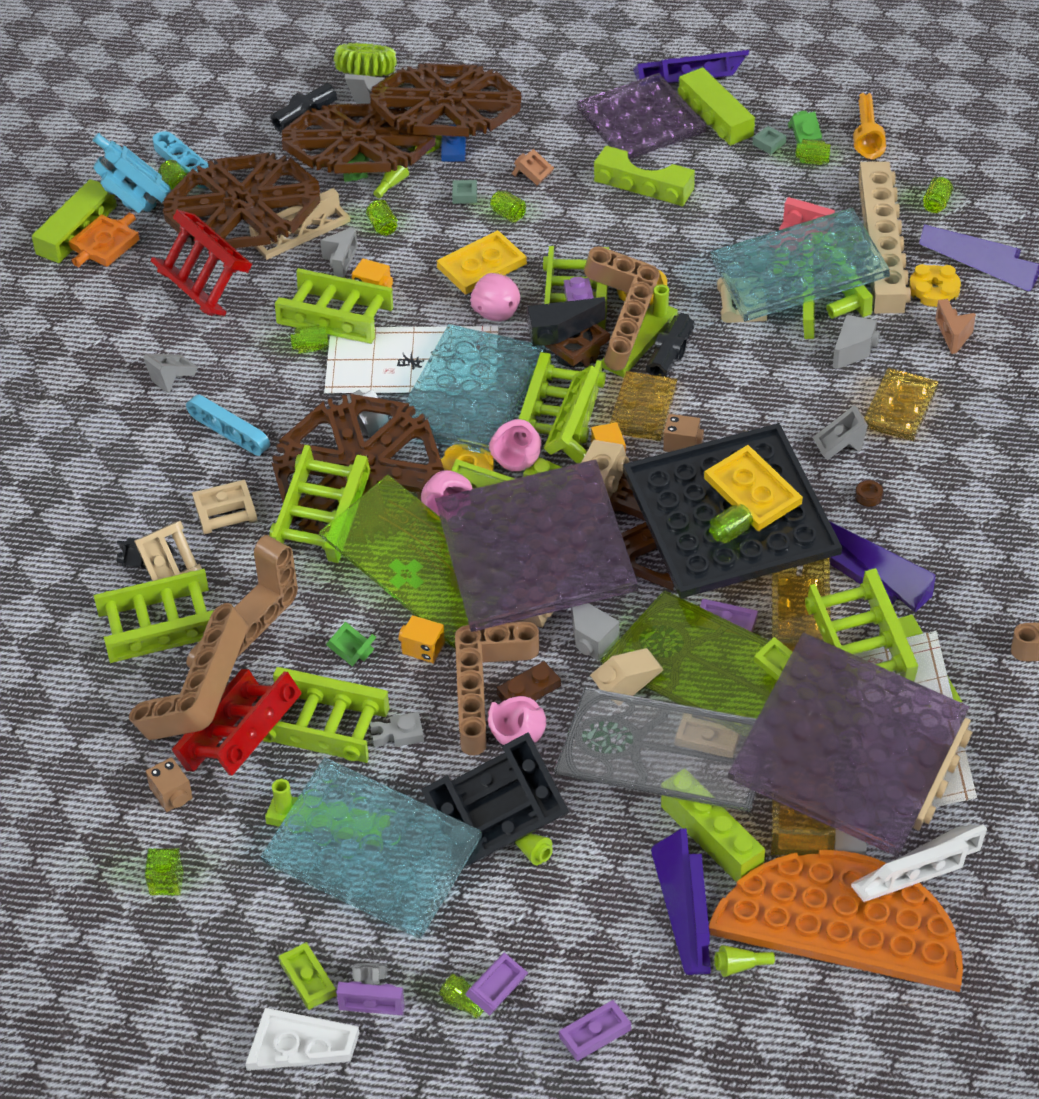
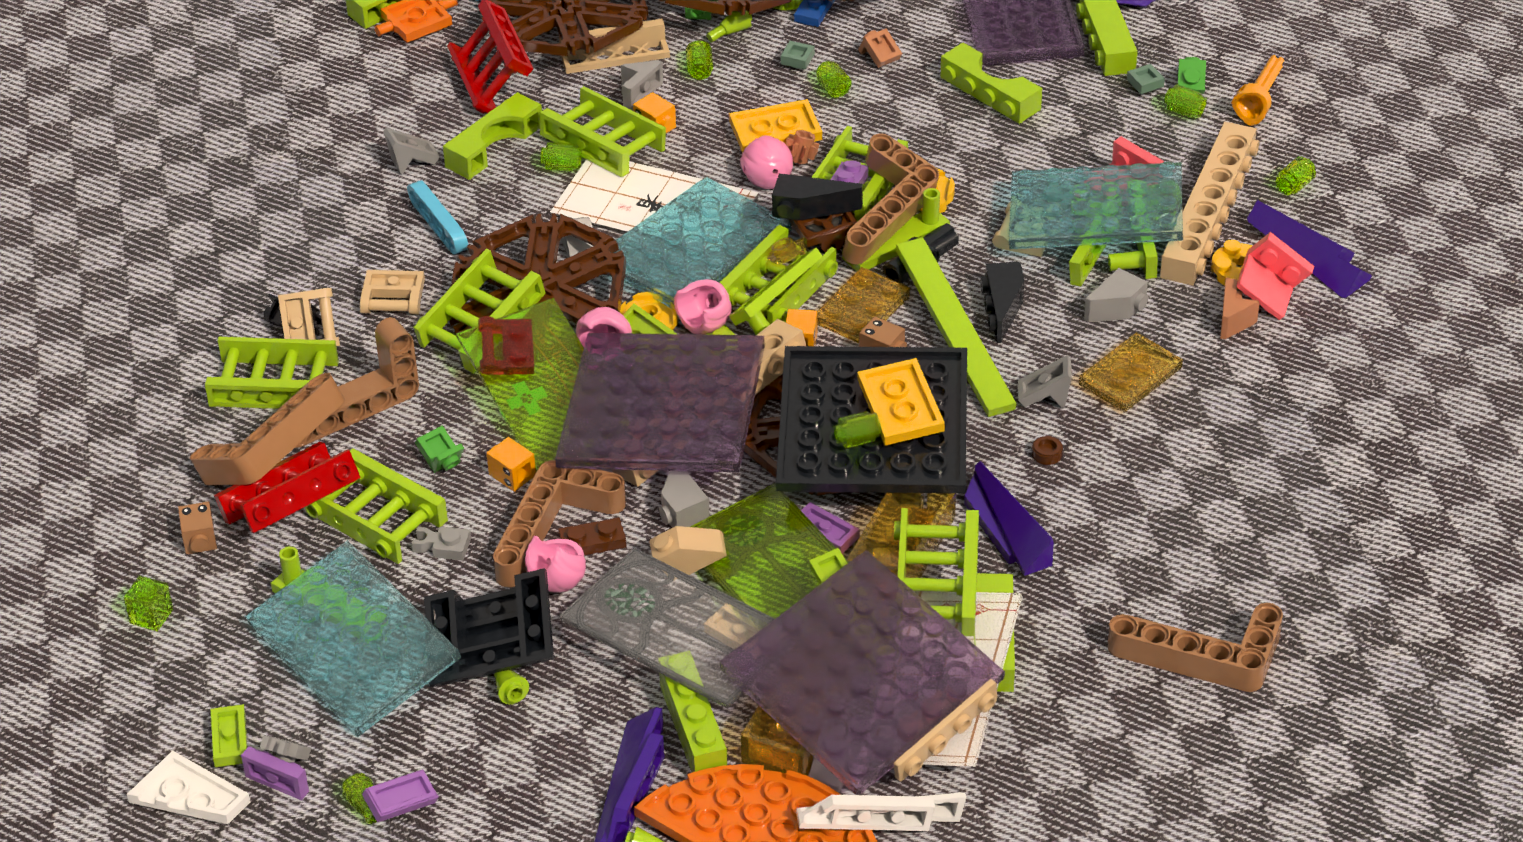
camera: 20 degrees right, 5 degrees down
none -> lime arch [443,92,542,180]
none -> clear red plate [478,316,534,375]
none -> clear yellow animal [767,237,807,264]
none -> nougat gear [785,130,820,164]
none -> lime tile [896,237,1016,417]
none -> black slope [980,262,1024,343]
none -> coral bracket [1236,232,1314,320]

